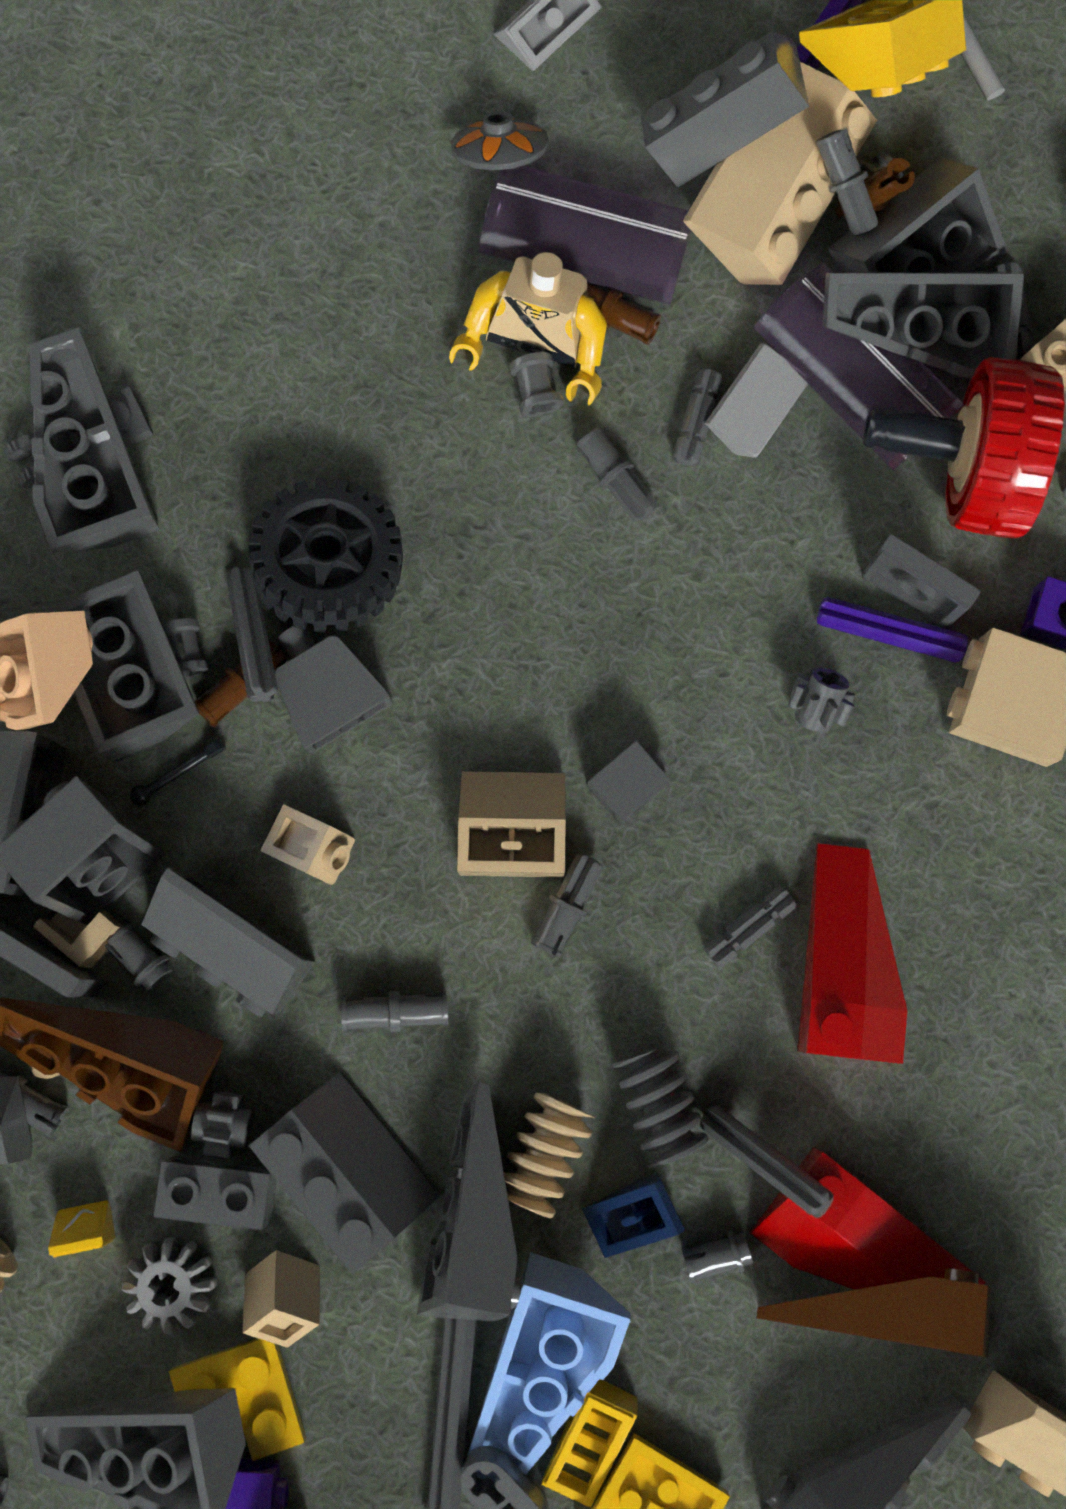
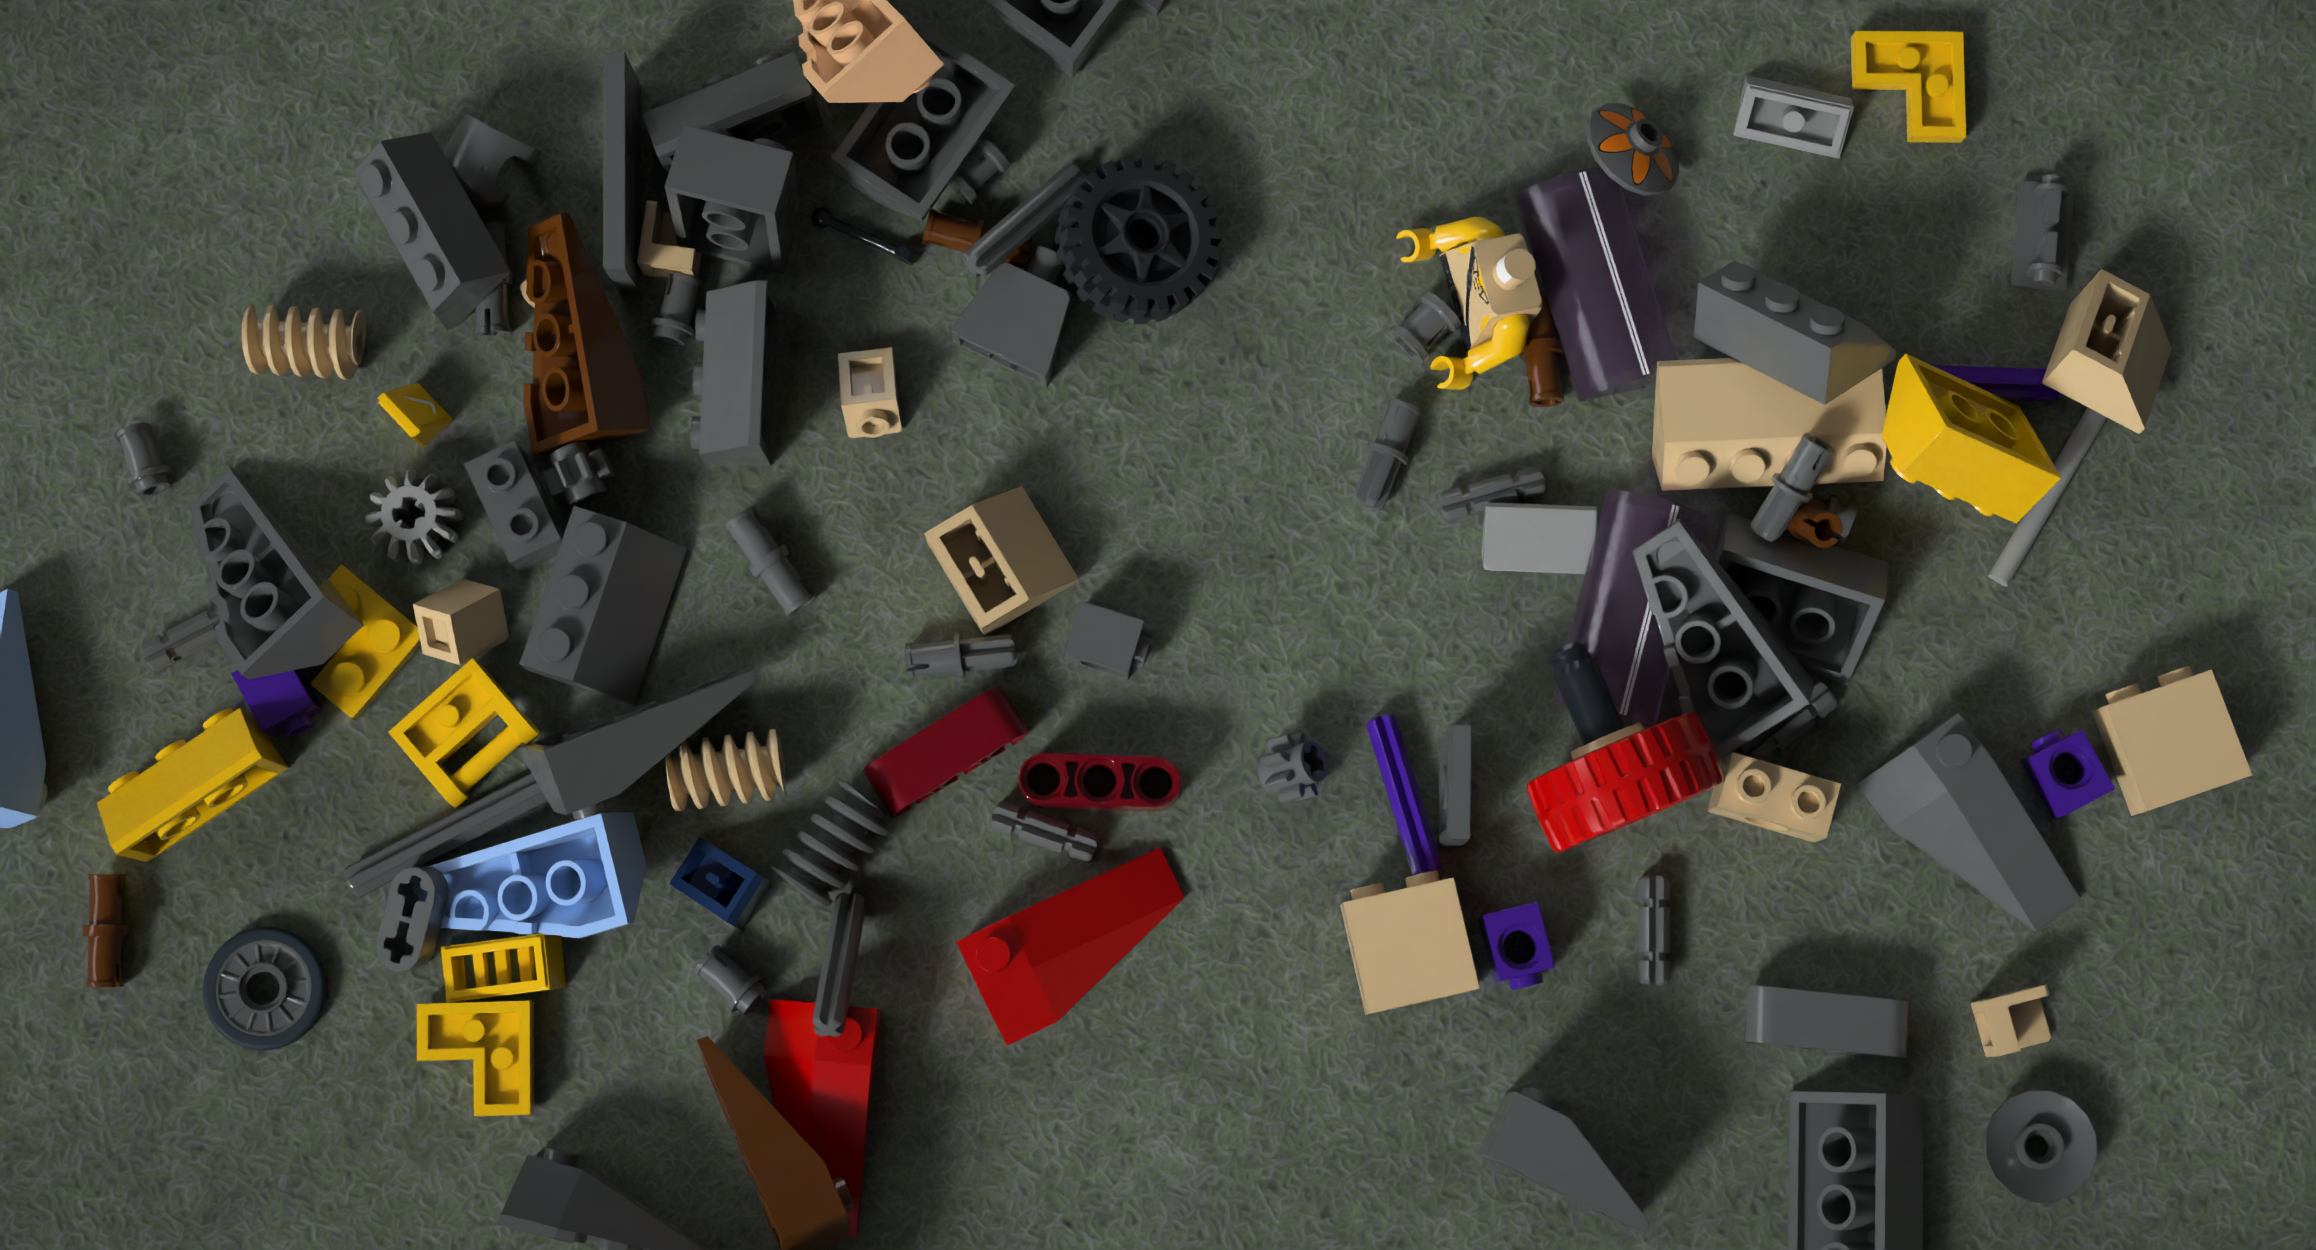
camera: 55 degrees right, 0 degrees up
none -> yellow plate [388,658,541,808]
none -> dark red beam [863,685,1030,818]
none -> dark red beam [1018,753,1181,812]

